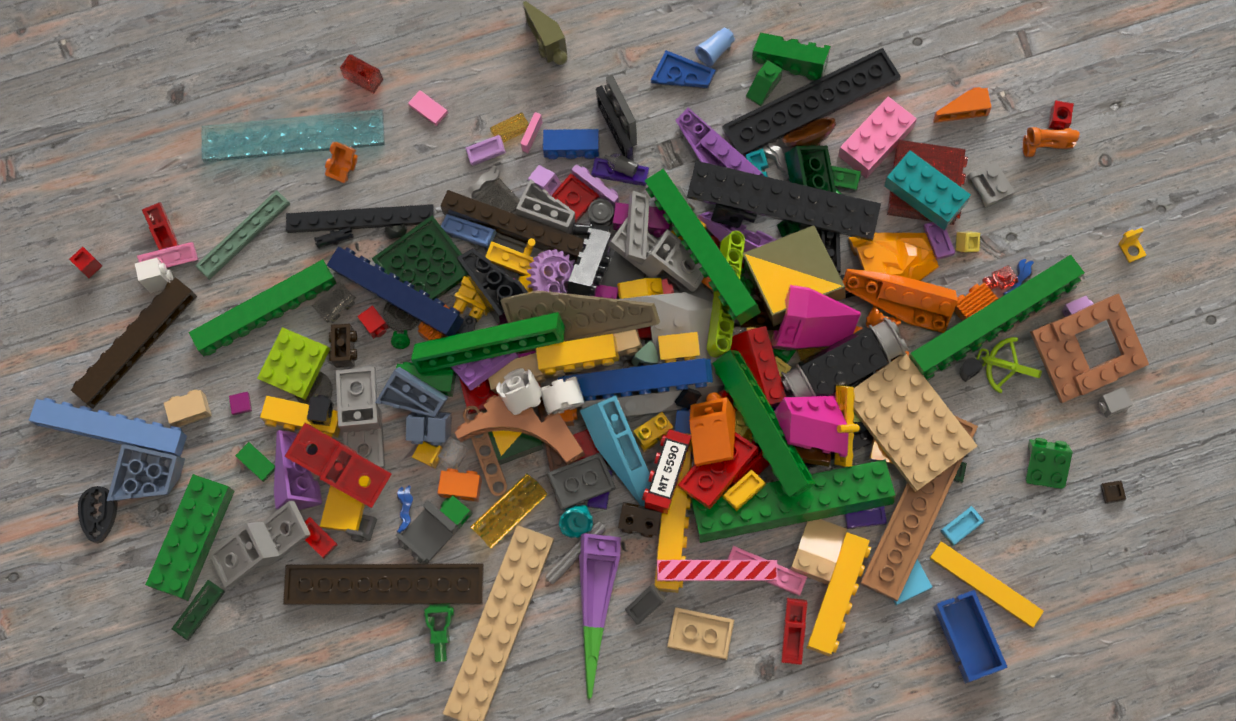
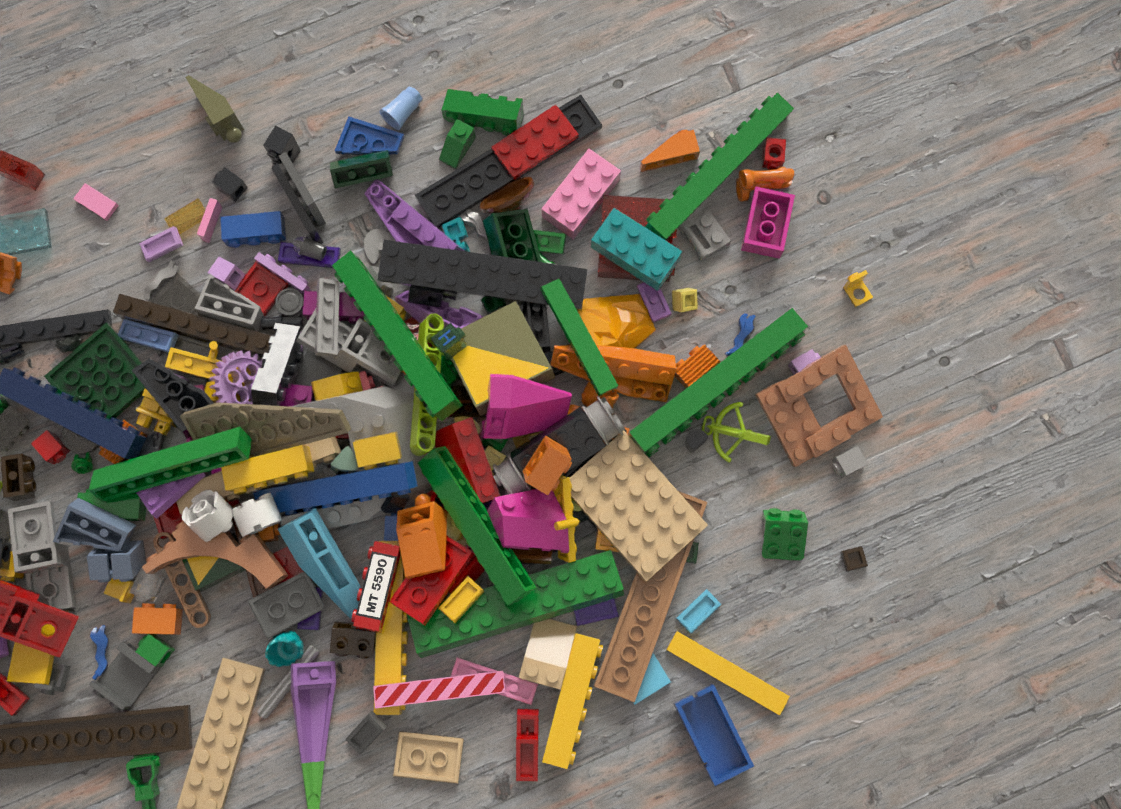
camera: 10 degrees left, 5 degrees up
clear yellow fence [470,473,547,548] -> none
yellow hips [633,412,673,452] -> none
clear red plate [982,265,1018,290] -> none
none -> black brick [212,167,248,202]
none -> black brick [263,125,301,168]
none -> dark green brick [330,150,393,189]
none -> light grey piece [364,229,396,264]
none -> clear green brick [431,323,467,361]
none -> red plate [491,104,579,180]
none -> orange brick [523,435,572,495]
none -> green tile [540,279,618,396]
none -> green brick [645,92,794,240]
none -> dark pink brick [741,187,795,259]

